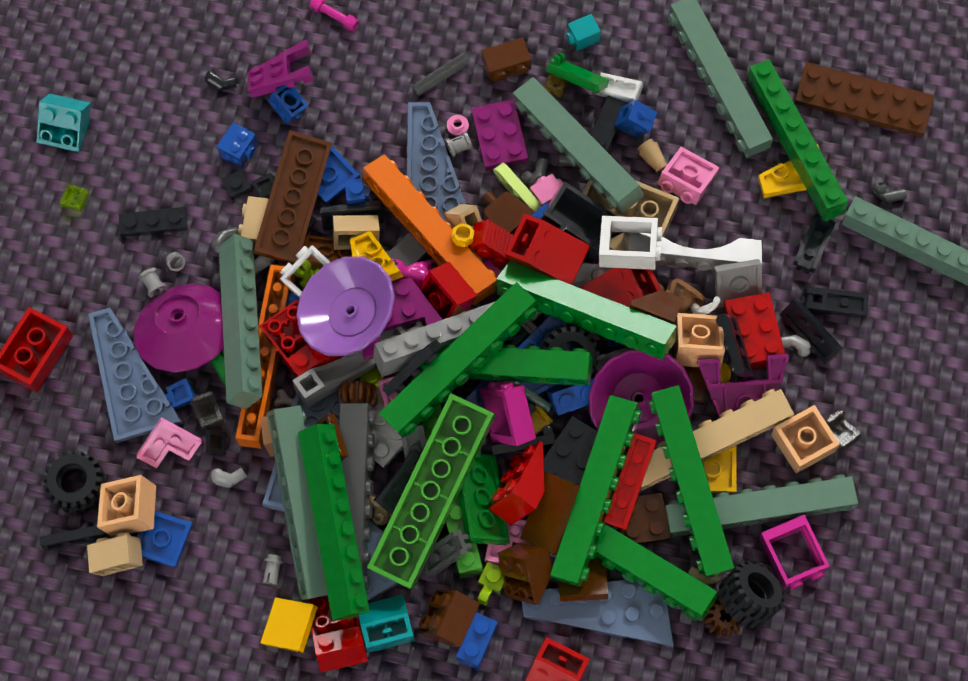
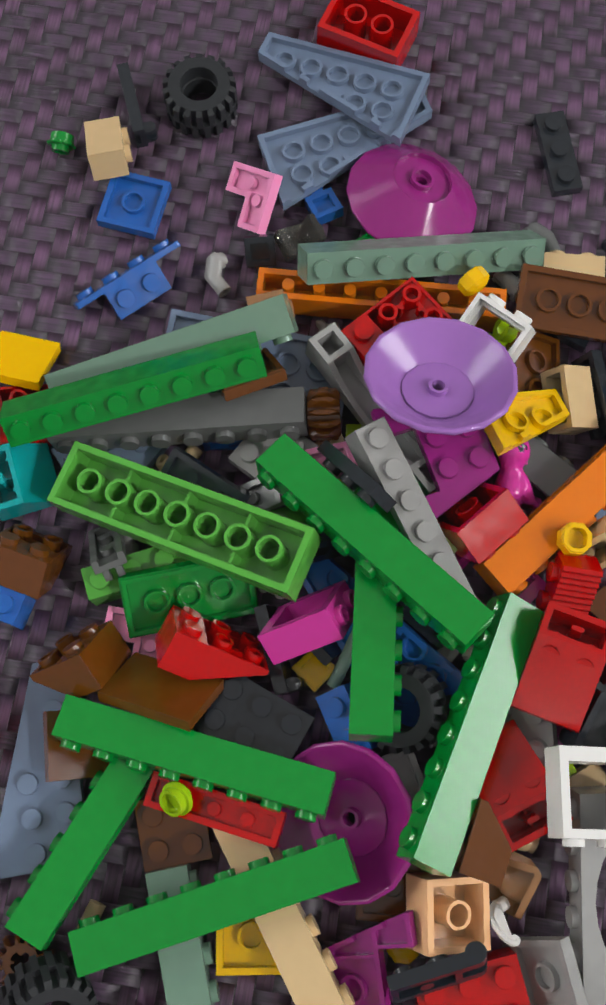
camera: 85 degrees right, 5 degrees up
clear neon green tile [60,184,90,212] -> none
light nougat brick [97,475,156,538] -> none
light grey bush [138,268,167,298] -> none
light grey hinge [166,252,185,272] -> none
light grey pin [262,554,283,585] -> none
lime plate [478,561,504,606] -> none
none -> green plate [47,131,76,155]
none -> blue bracket [73,238,181,320]
none -> lime plate [159,781,193,817]
none -> sand blue wing [258,32,430,147]
none -> yellow tile [457,266,490,296]

